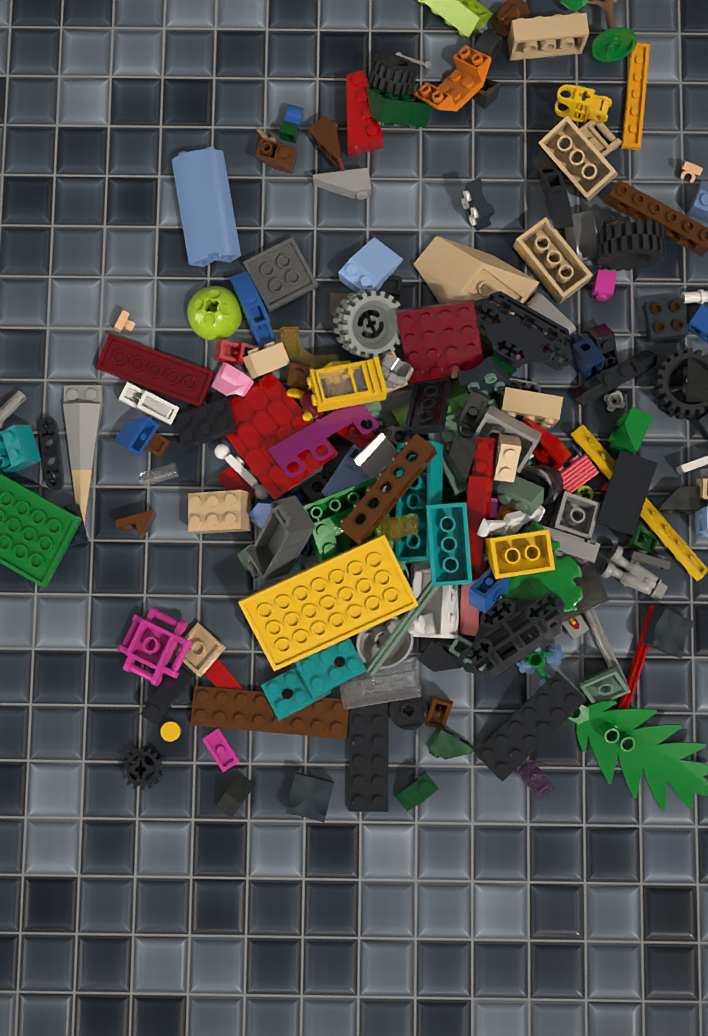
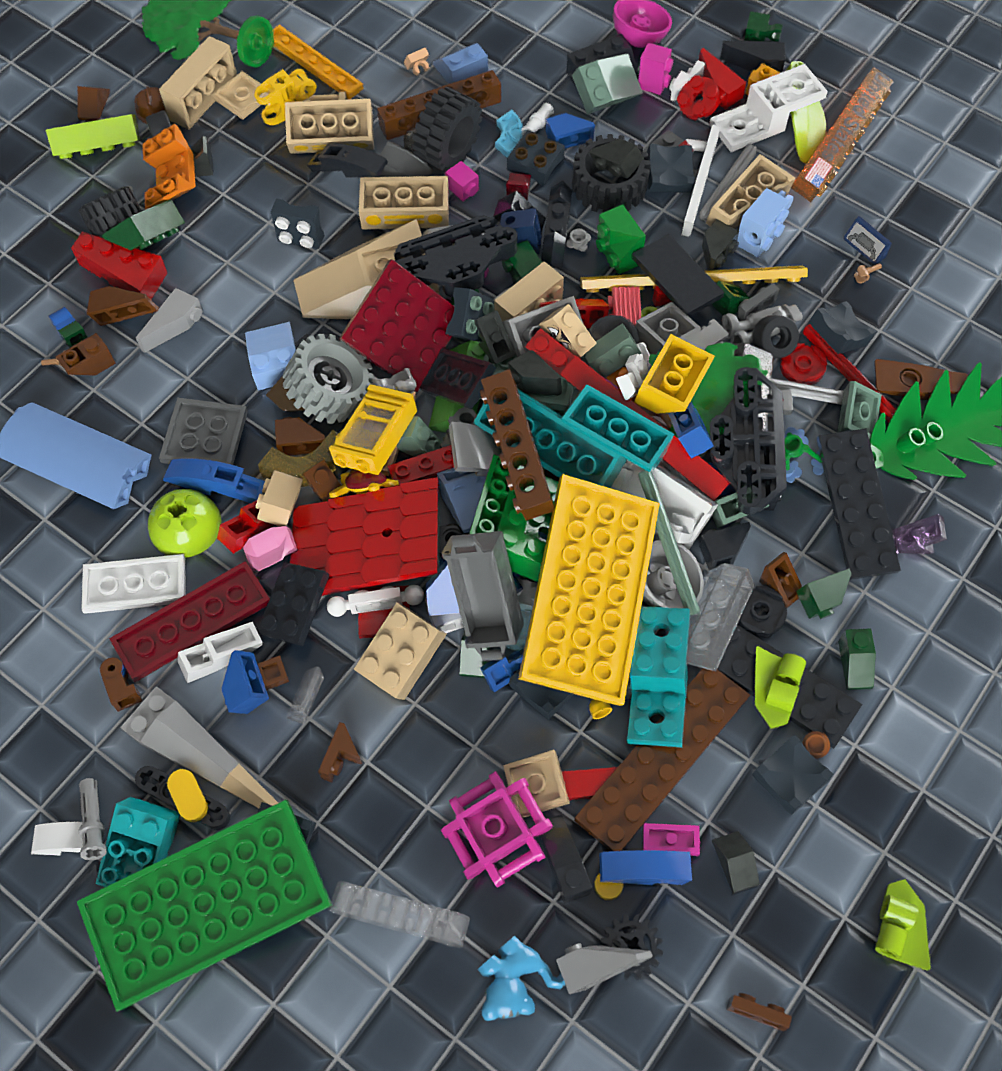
camera: 55 degrees left, 20 degrees down
light nougat tile [113,310,136,333] -> none
magenta piece [268,404,379,478] -> none
clear yellow bracket [380,514,418,542] -> none
none -> white tile [82,554,186,614]
none -> reddish brown leg [100,657,142,712]
none -> yellow tile [167,769,208,822]
none -> tan plate [213,71,269,119]
none -> reddish brown slope [275,417,328,457]
none -> clear beam [329,881,470,947]
none -> dark azure animal [477,936,566,1021]
none -> blue plate [480,650,523,692]
none -> medium azure tile [495,110,523,157]
none -> dark green brick [502,240,542,285]
none -> dark red bracket [506,173,531,200]
none -> light grey slope [556,943,653,994]
none -> blue slope [599,850,692,885]
none -> reddish brown plate [727,993,792,1031]
none -> black tyre [752,315,799,358]
none -> lime panel [755,646,806,729]
none -> red tile [780,343,827,385]
none -> dark orange plate [803,731,830,759]
none -> reddish brown piece [874,359,968,400]
none -> lime panel [875,879,931,970]

